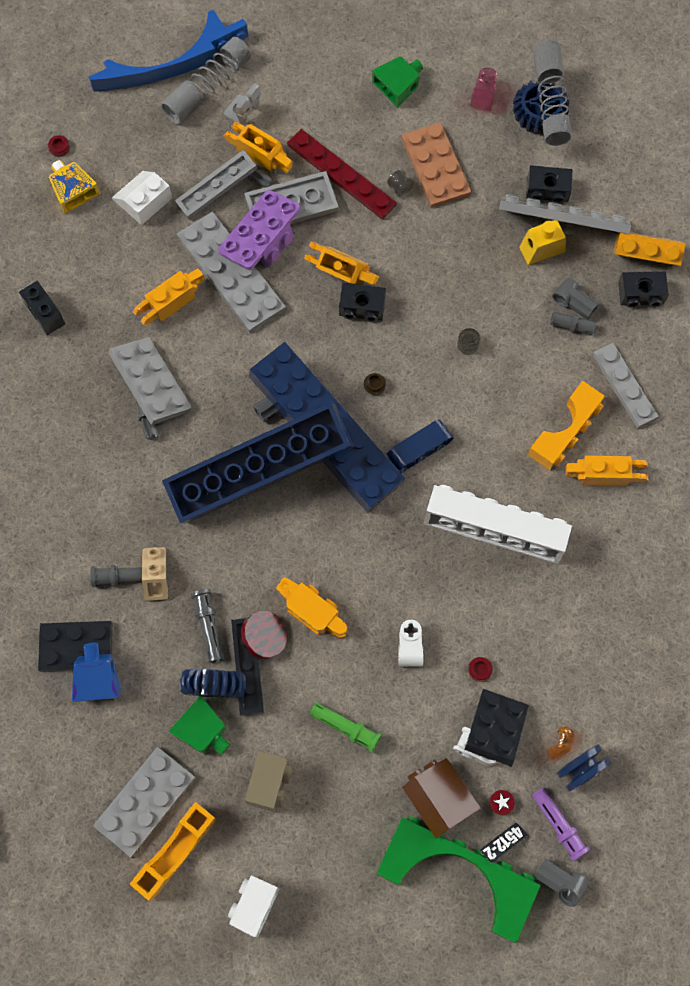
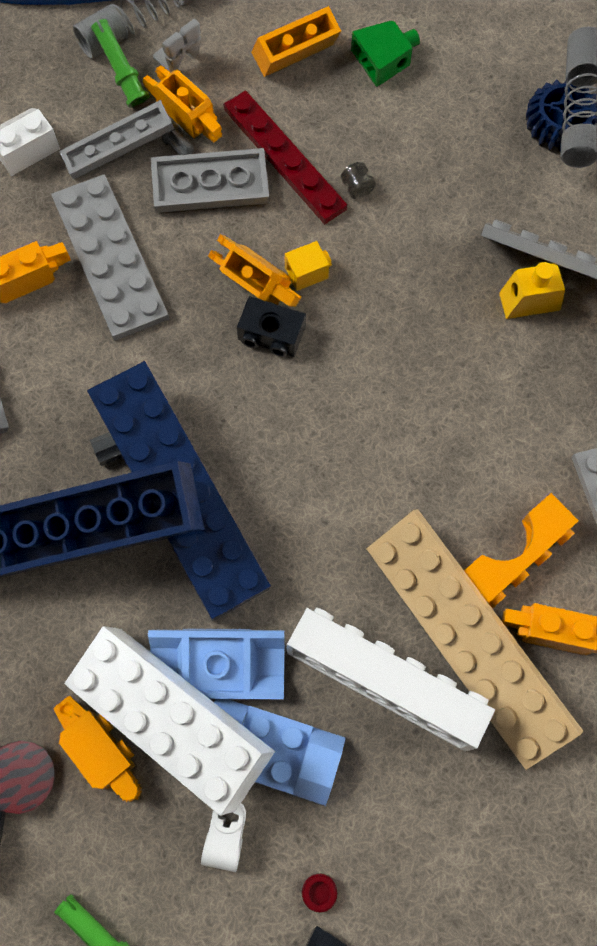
camera: 10 degrees right, 0 degrees up
medium lavender bracket [218,190,301,270] -> none
dark brown plate [364,373,386,395] -> none
dark blue beam [387,419,454,473] -> none
nougat plate [401,122,471,208] -> none
clear smoke wheel [457,328,481,355] -> none
clear pink piece [470,67,497,111] -> none
black brick [526,165,573,203] -> none
dark grey pin [550,311,597,335] -> none
dark grey piece [552,278,599,320] -> none
none -> white brick [64,626,275,816]
none -> bright green pin [91,19,150,108]
none -> light blue piece [148,629,284,699]
none -> light blue piece [214,699,346,806]
none -> light orange brick [251,6,341,77]
none -> yellow brick [285,241,332,291]
none -> tan plate [366,509,583,770]

